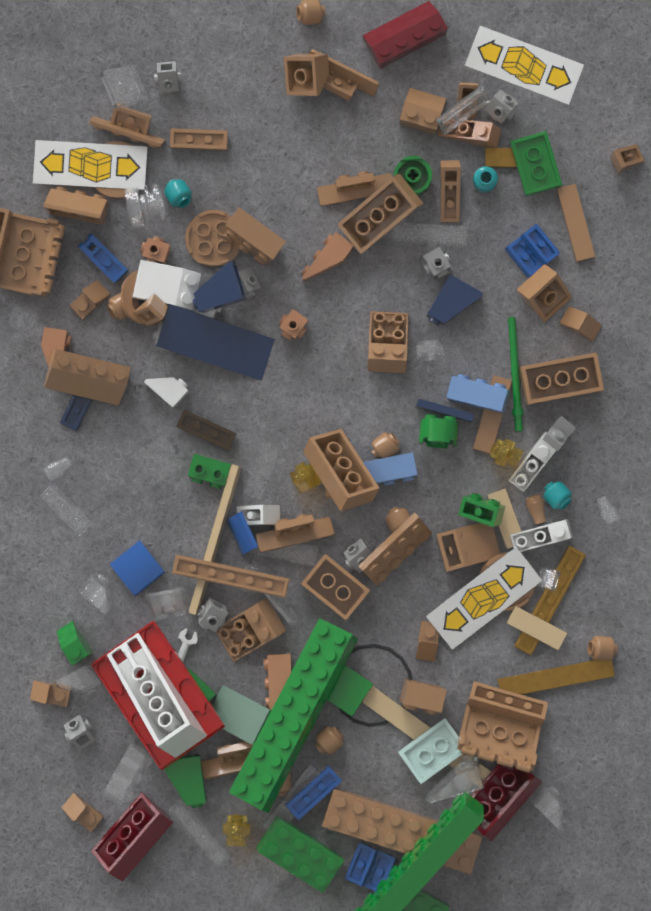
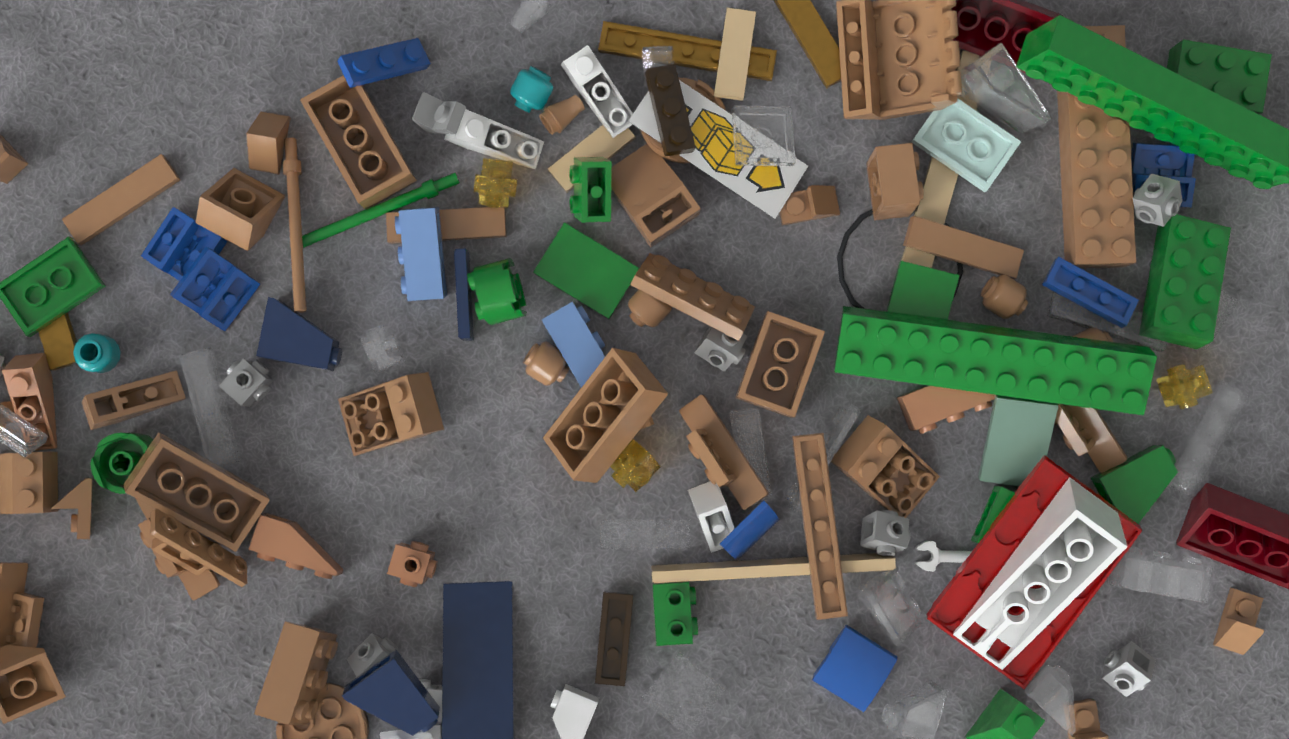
camera: 110 degrees left, 0 degrees up
none -> medium nougat slope [52,478,92,539]
none -> medium nougat bracket [150,508,248,587]
none -> blue slope [170,246,260,331]
none -> medium nougat bar [283,138,306,313]
none -> blue plate [337,38,431,88]
none -> green tile [533,222,639,320]
none -> dark brown plate [645,64,696,157]
none -> clear tile [732,105,796,166]
none -> medium nougat tile [903,216,1024,279]
none -> light grey brick [1132,174,1182,227]

